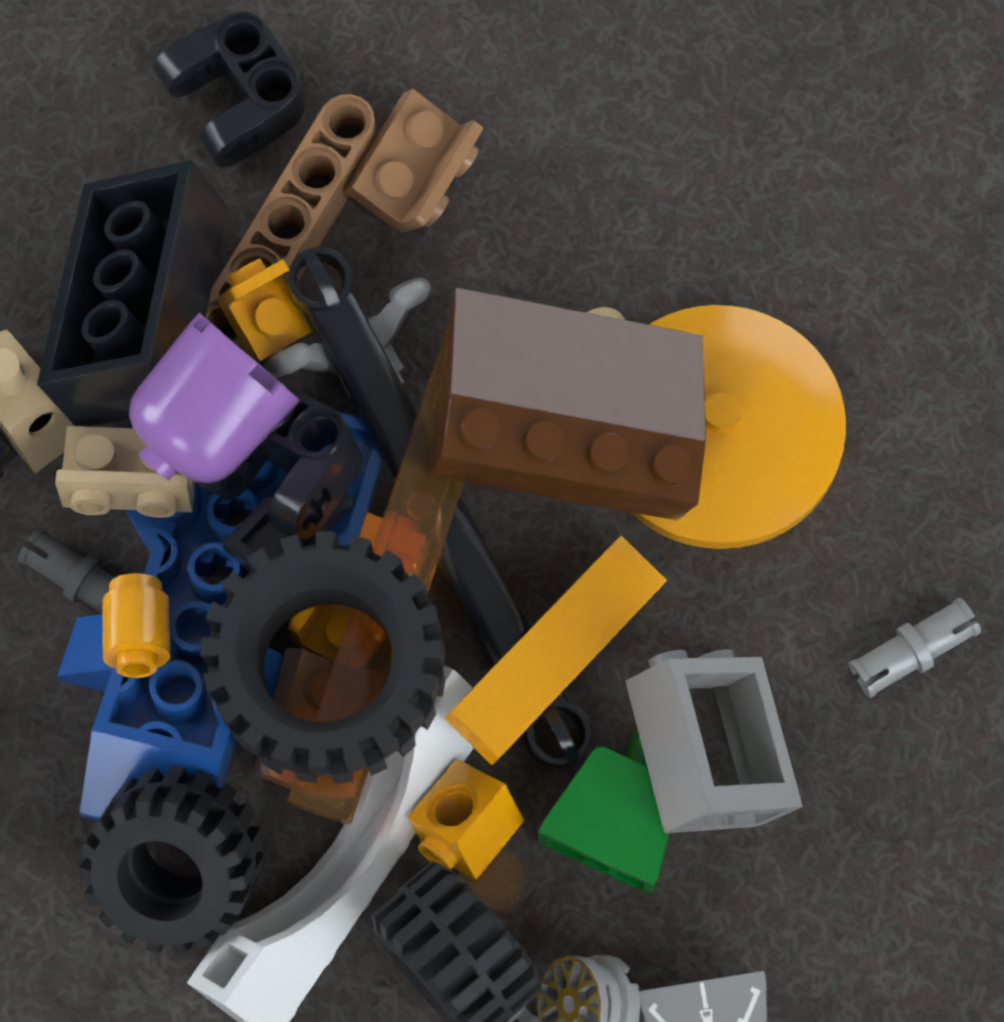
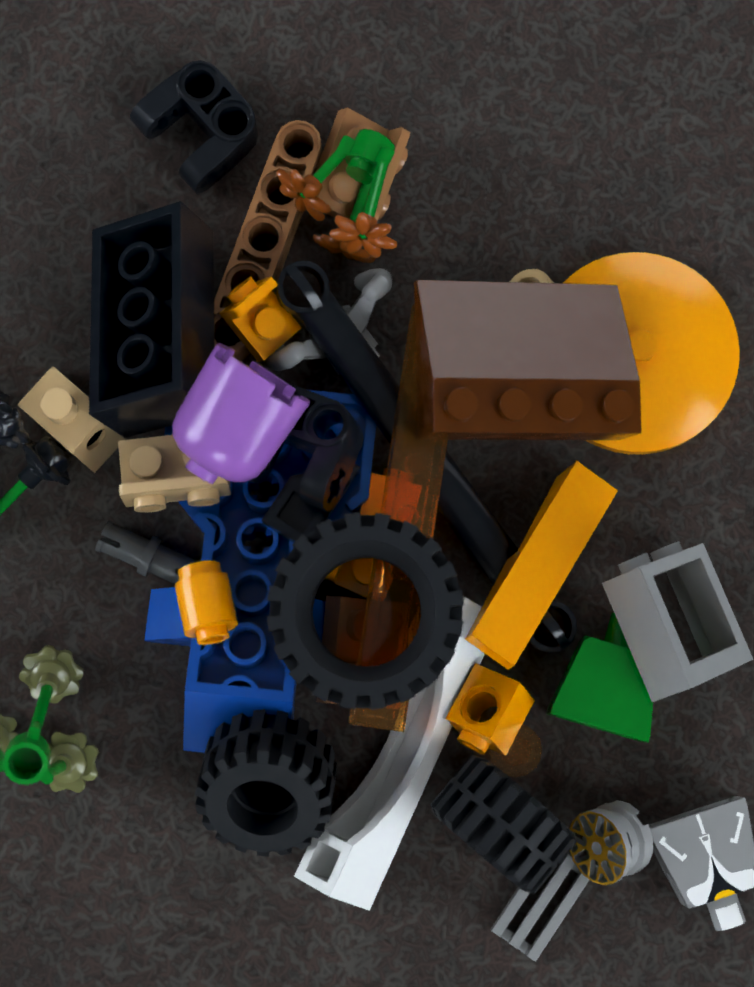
camera: 10 degrees left, 10 degrees up
none -> plant [276,129,398,263]

